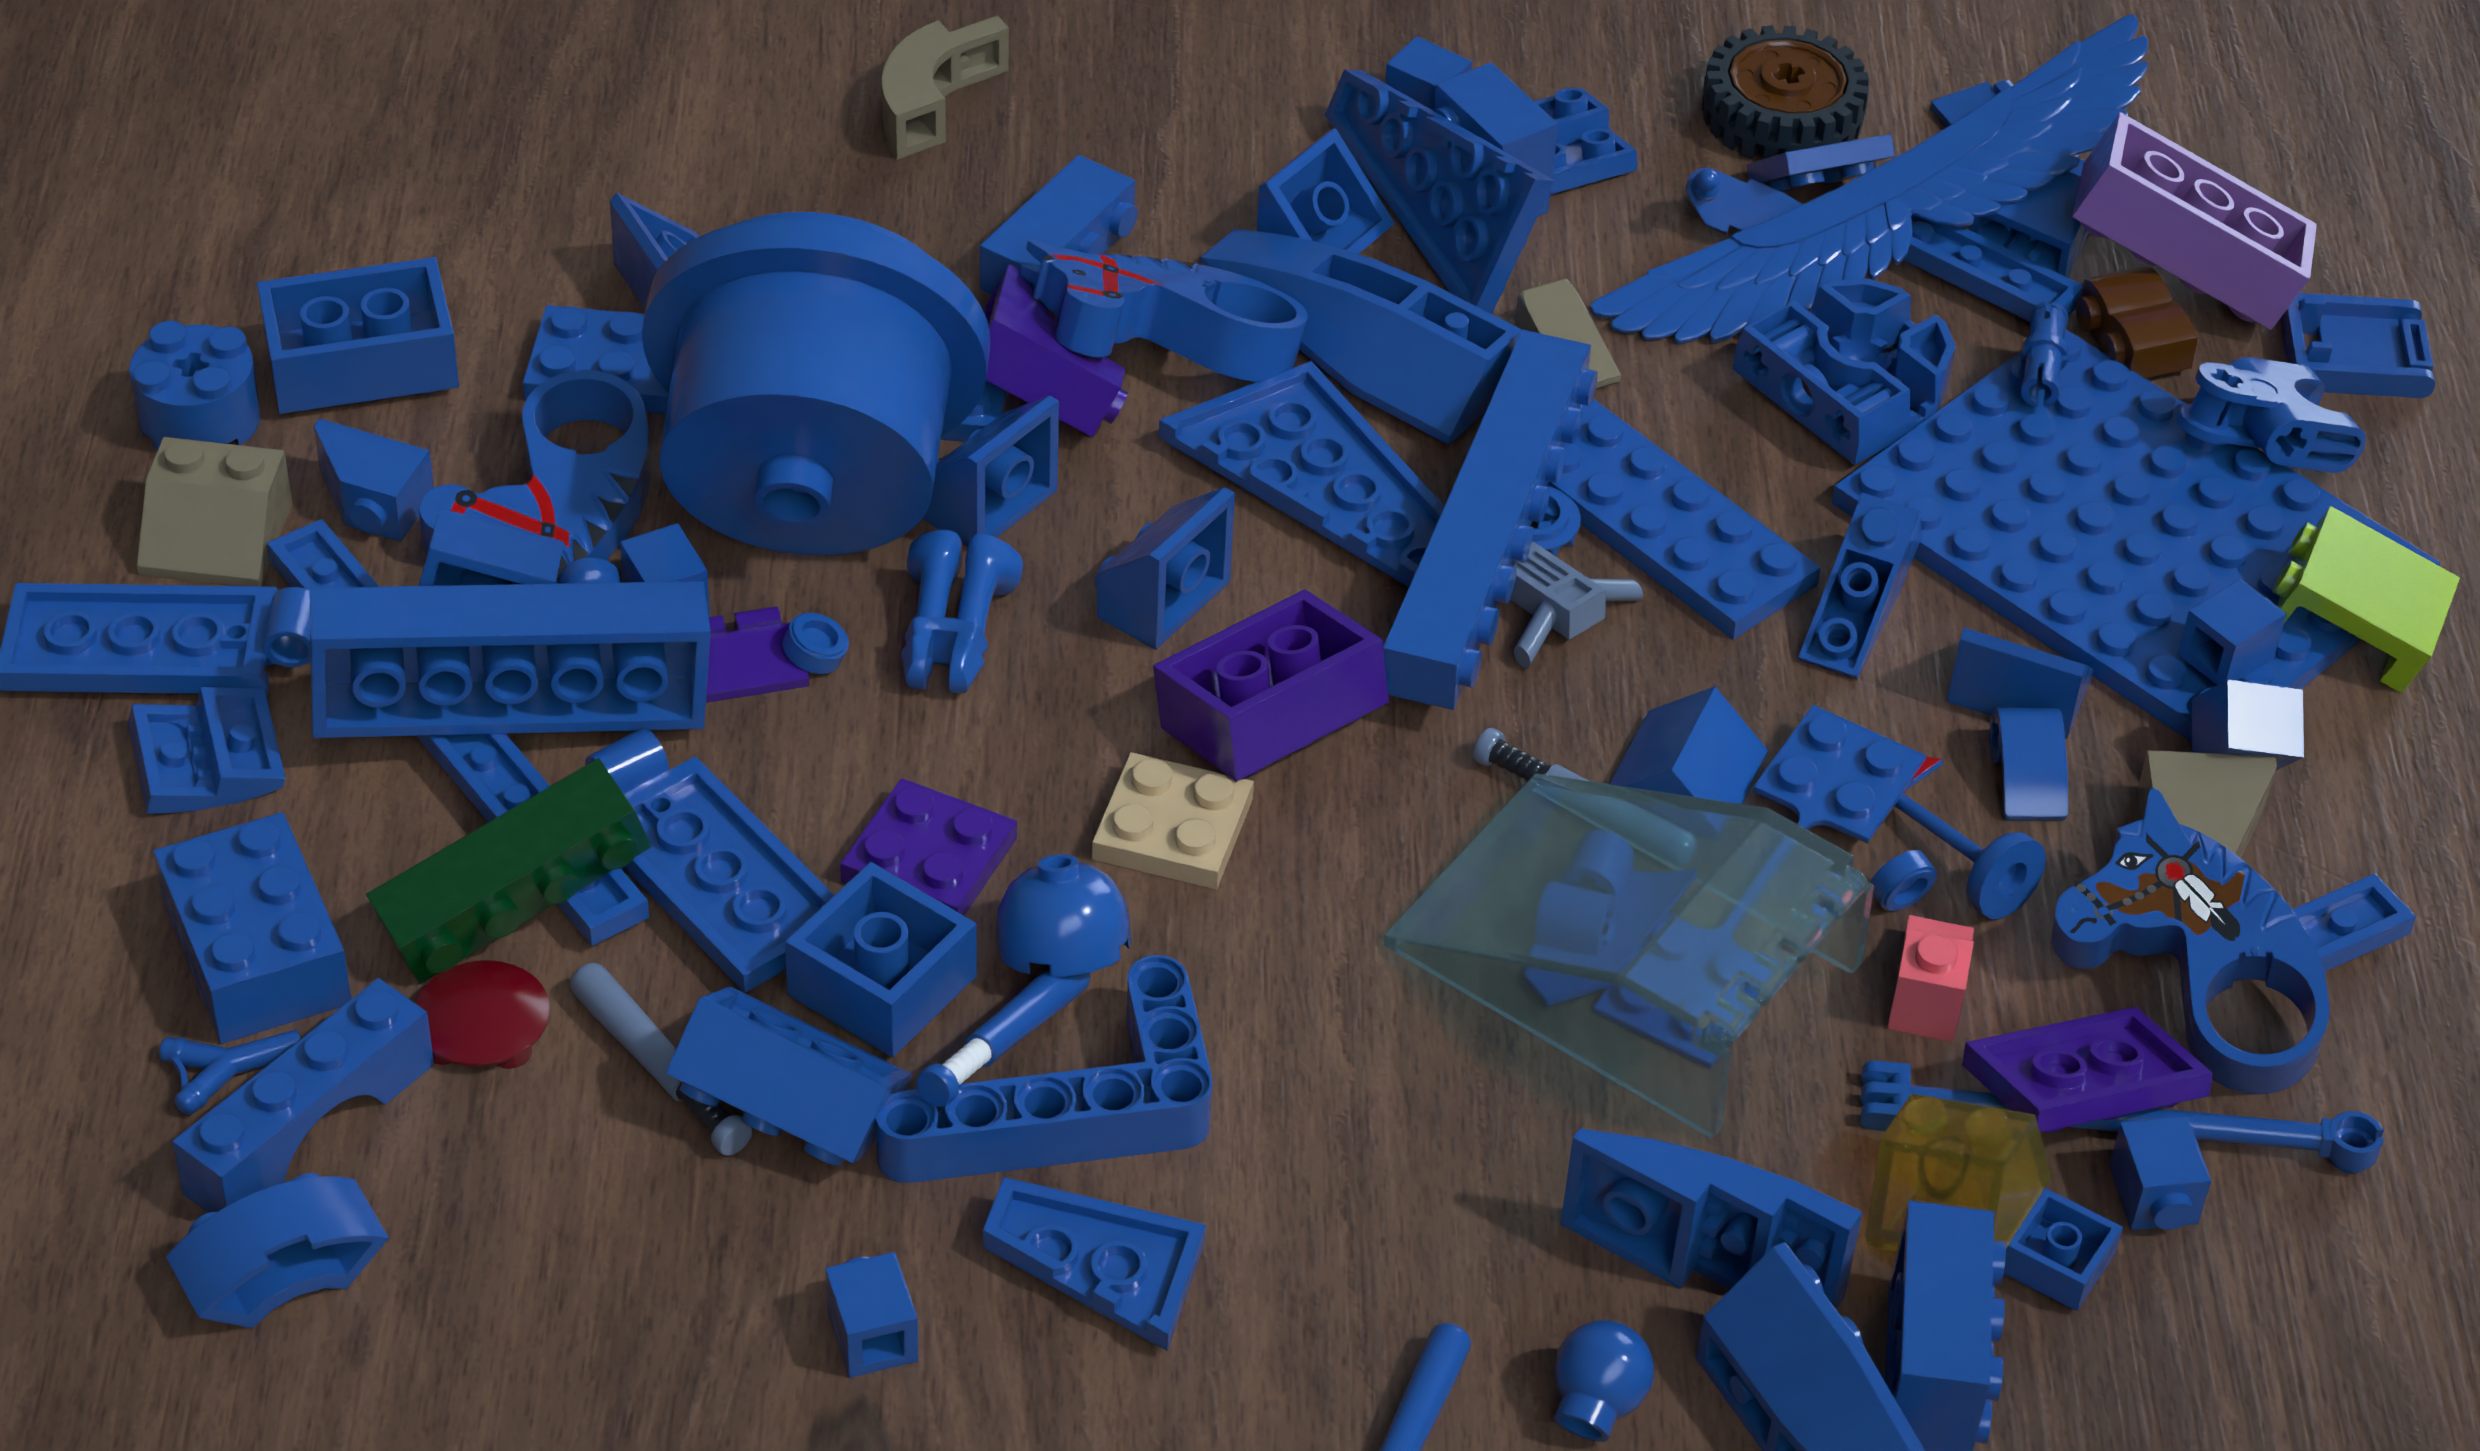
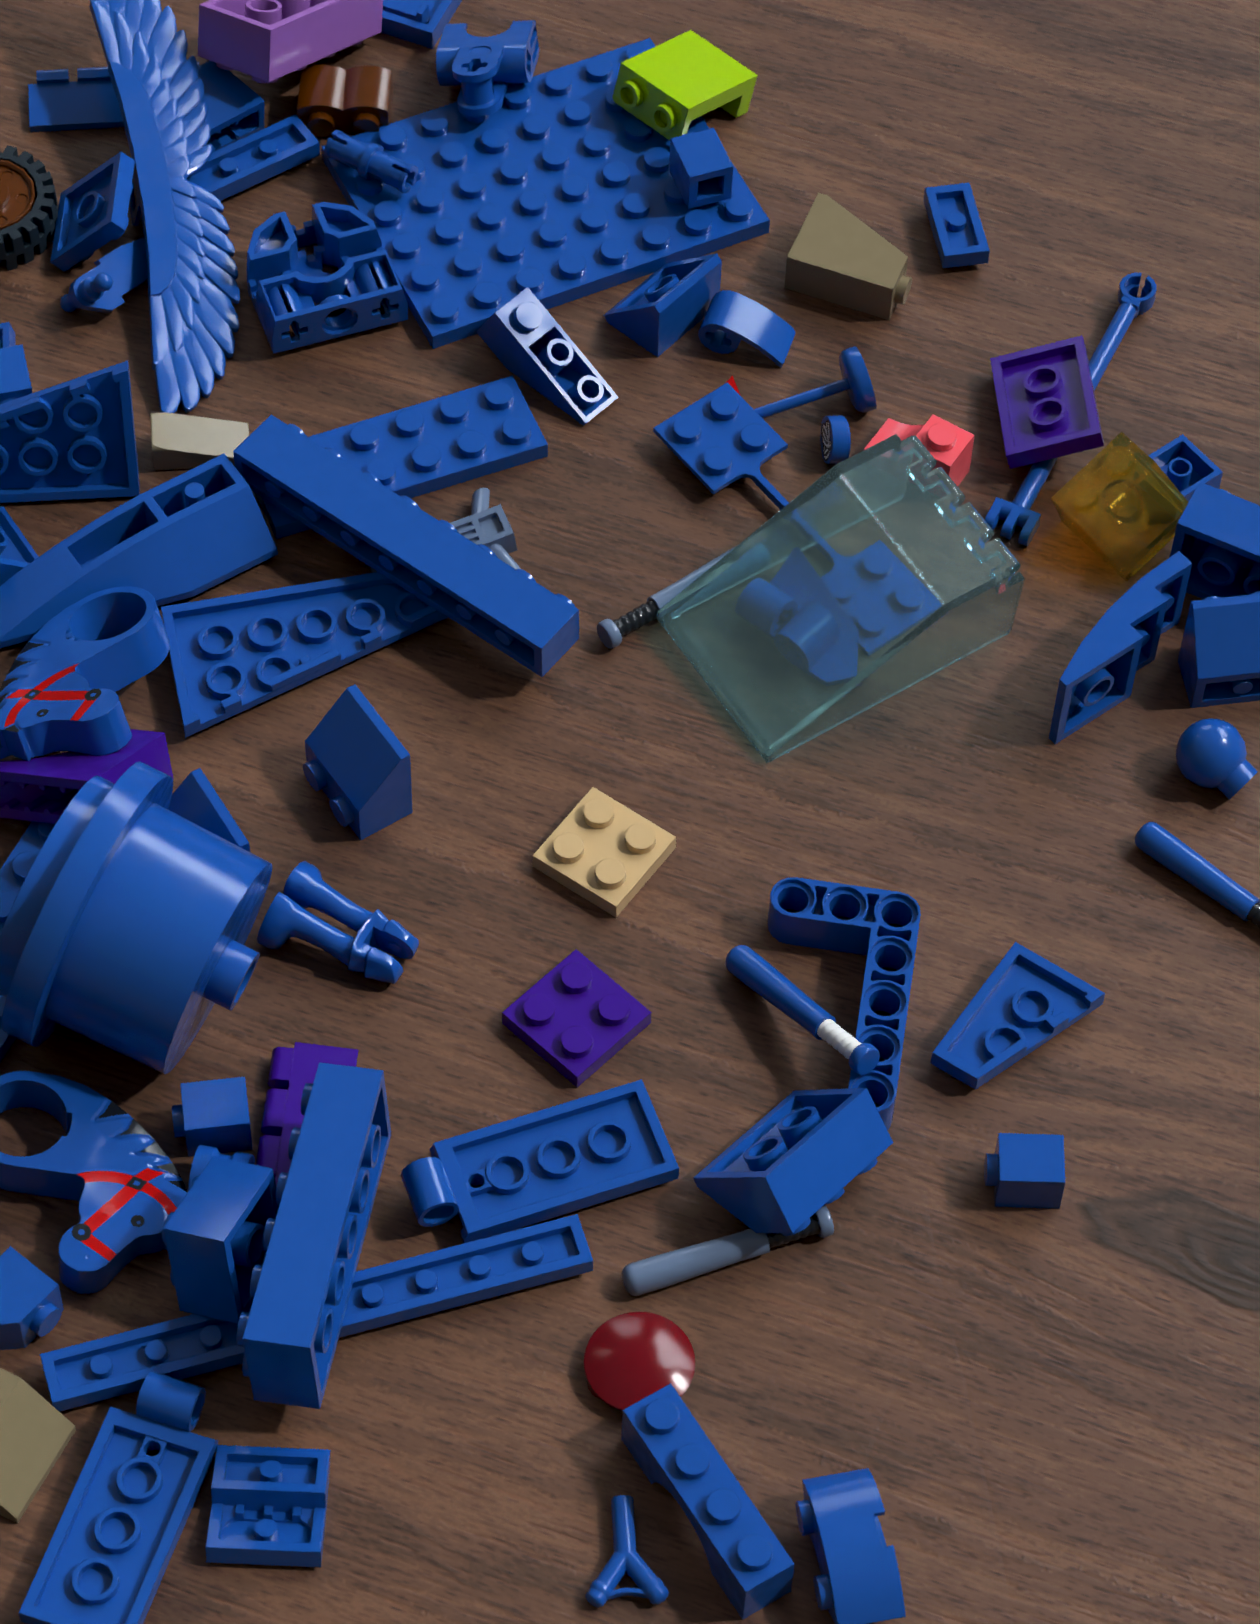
camera: 70 degrees left, 10 degrees up
blue brick [153,812,351,1044] -> none
dark green brick [366,758,652,984] -> none
blue tile [782,613,849,674] -> none
blue brick [785,862,977,1058] -> none
blue cylinder [996,854,1132,977] -> none
dark purple brick [1153,589,1389,781] -> none
blue slope [1607,686,1768,843] -> none
blue animal [2051,788,2329,1094] -> none
blue brick [2109,1116,2211,1230] -> none
piece [2192,680,2304,771] -> none

